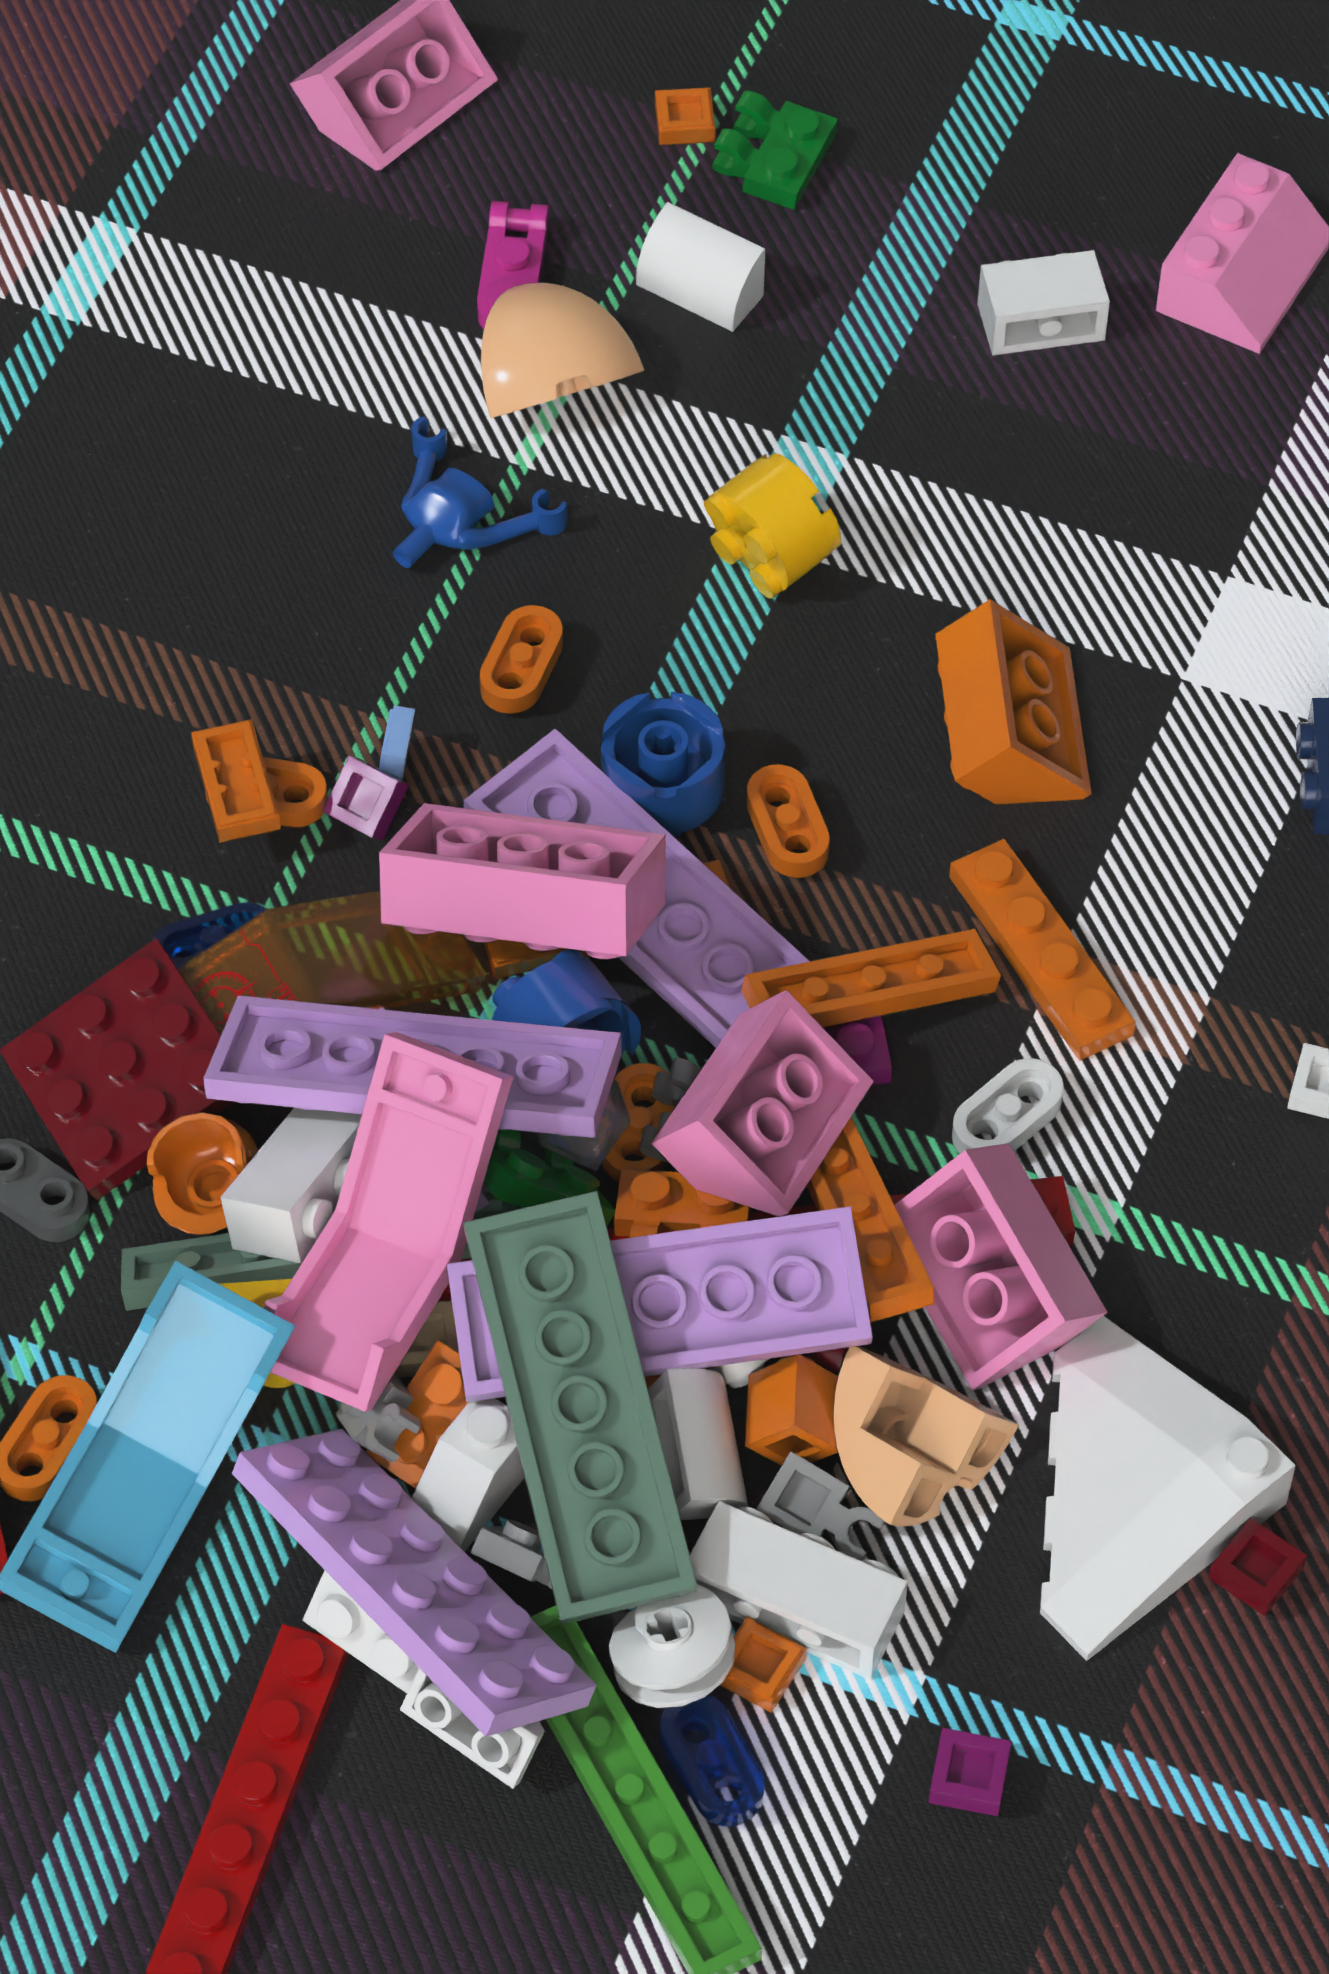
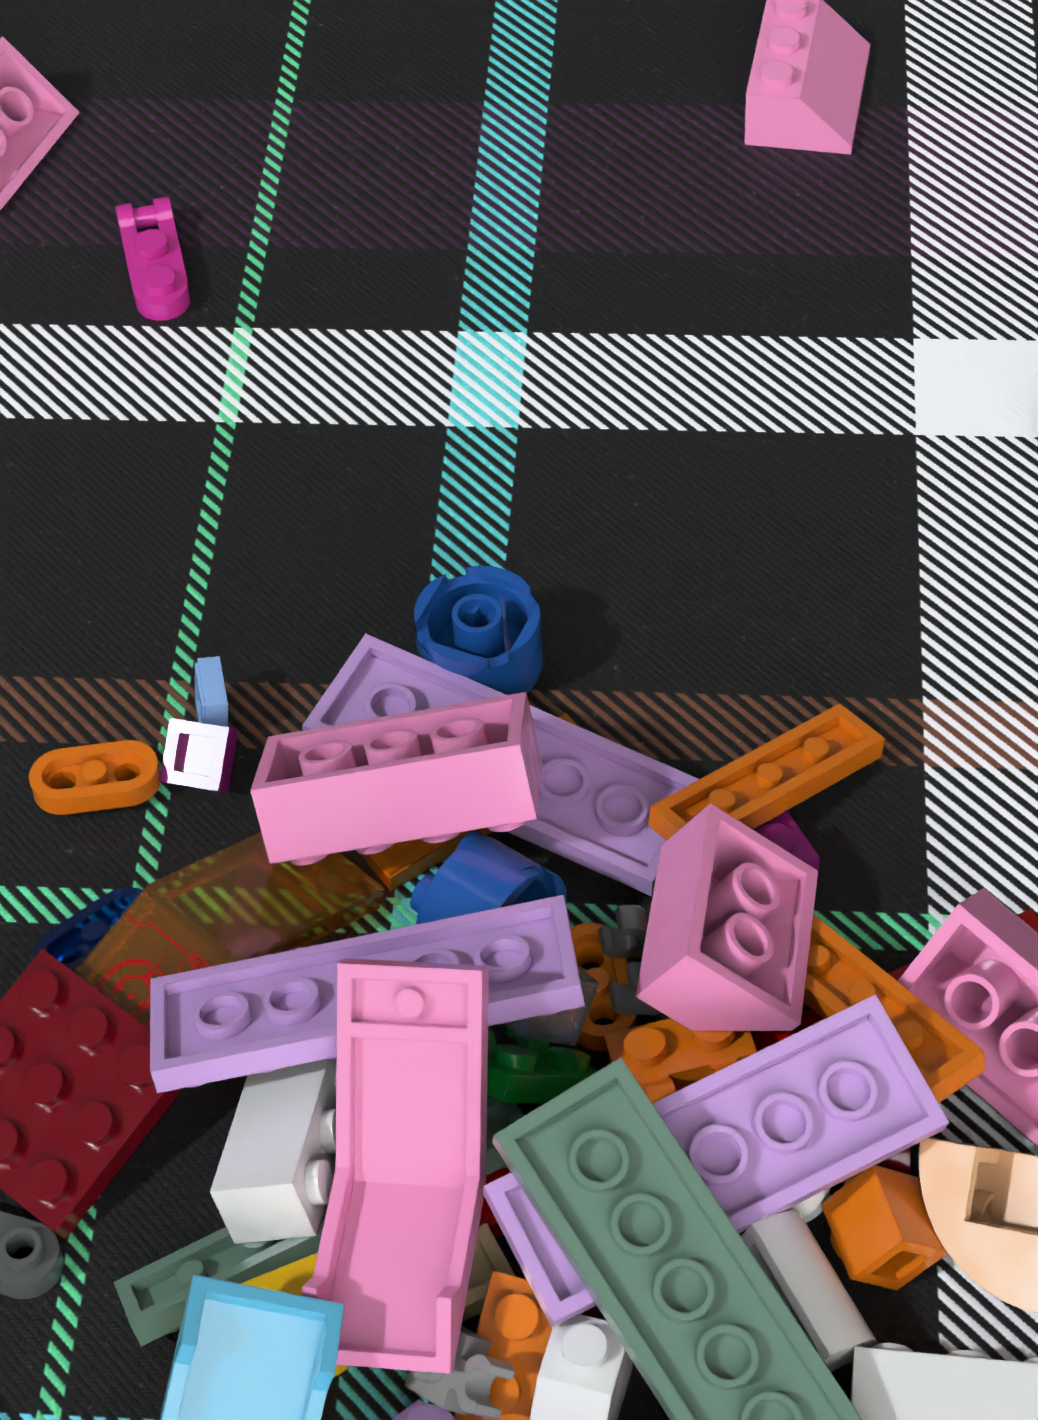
camera: 15 degrees left, 5 degrees down
orange helmet [147,1113,259,1235] -> none
orange plate [191,719,281,843] -> none
blue piece [393,417,568,568] -> none
orange plate [480,605,563,714] -> none
light nougat brick [481,283,644,418] -> none
white brick [636,202,765,332] -> none
orange tile [655,88,715,145] -> none
yellow brick [704,453,842,599] -> none
green plate [712,91,838,210] -> none
orange plate [747,764,829,878] -> none
light grey plate [756,1451,885,1560] -> none
orange slope [935,599,1092,805] -> none
orange plate [949,839,1136,1061] -> none
white plate [952,1058,1063,1154] -> none
white brick [978,250,1110,356] -> none

